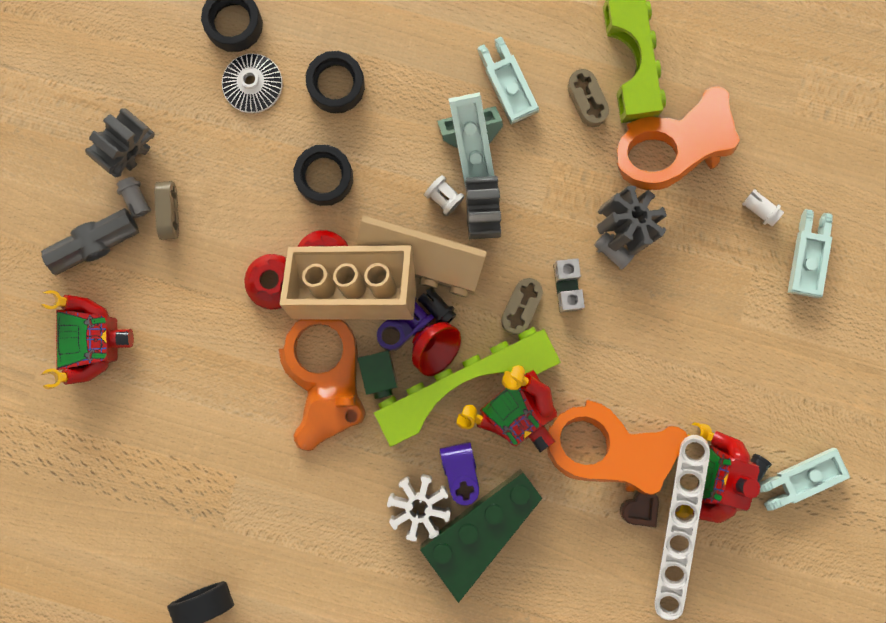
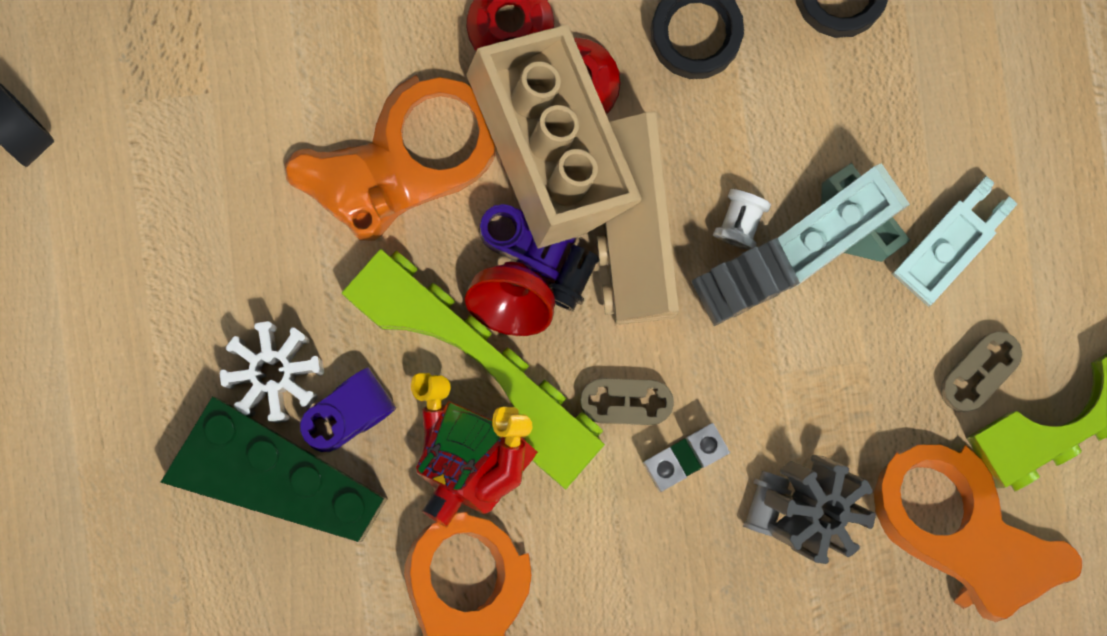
camera: 65 degrees right, 0 degrees up
dark green brick [358,351,398,399] -> none

